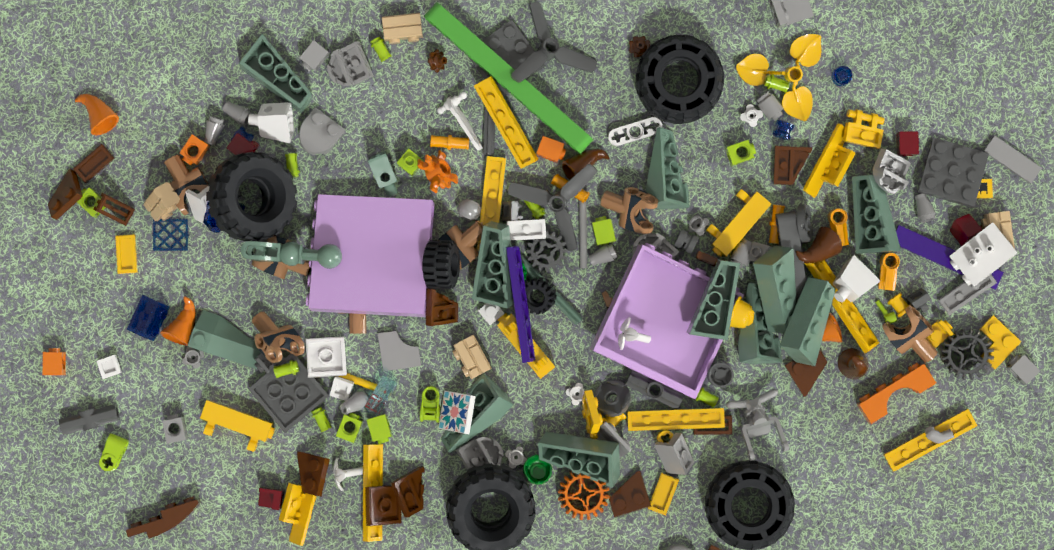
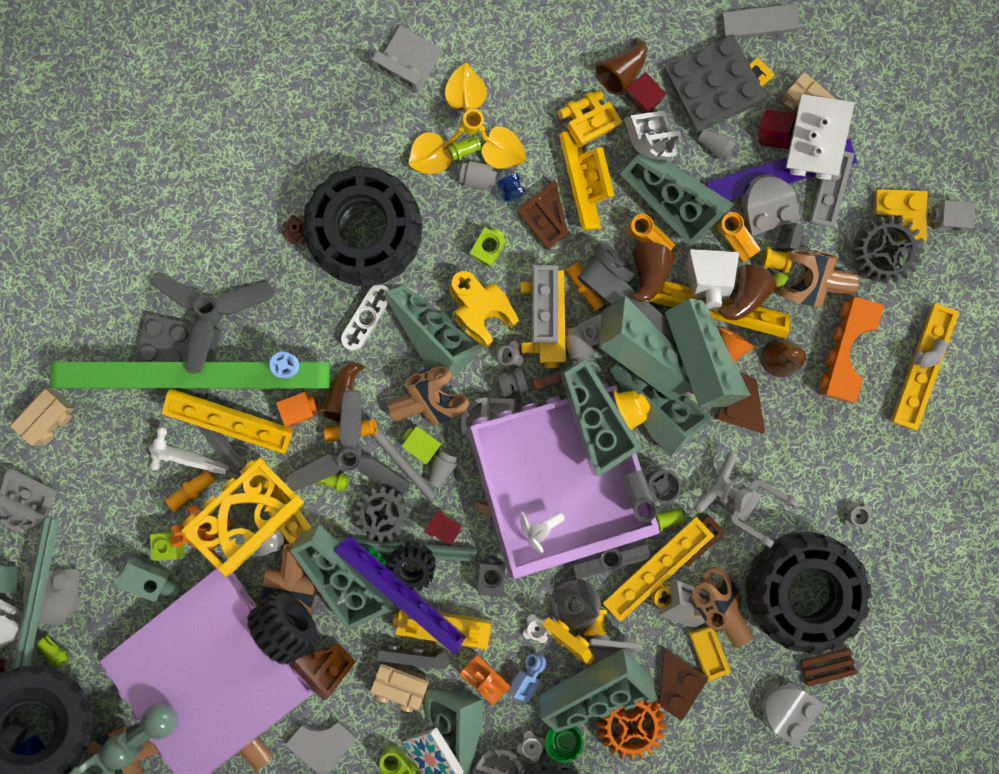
camera: 40 degrees left, 0 degrees up
lime pin [370,36,392,62] -> none
reddish brown plant [427,49,447,73] -> none
white plate [478,303,505,325] -> none
dark grey tile [501,201,524,221] -> none
white panel [507,219,546,241] -> none
white plate [740,104,763,127] -> none
clear blue wheel [831,66,852,87] -> none
yellow bracket [926,319,954,348] -> none
none -> sand green axle [13,516,59,668]
none -> yellow fence [181,458,304,579]
none -> light blue wheel [269,351,300,379]
none -> dark grey plate [377,643,451,669]
none -> dark red panel [424,509,464,546]
none -> yellow piece [449,271,519,349]
none -> orange hips [459,654,511,706]
none -> dark grey brick [477,557,506,597]
none -> light blue plate [507,652,547,703]
none -> light grey tile [532,265,558,343]
none -> reddish brown hat [594,38,648,96]
none -> dark grey piece [621,470,657,522]
none -> medium nougat connector [692,566,754,648]
none -> reddish brown hat [718,264,777,321]
none -> light grey slope [741,174,800,236]
none -> light grey plate [844,503,872,530]

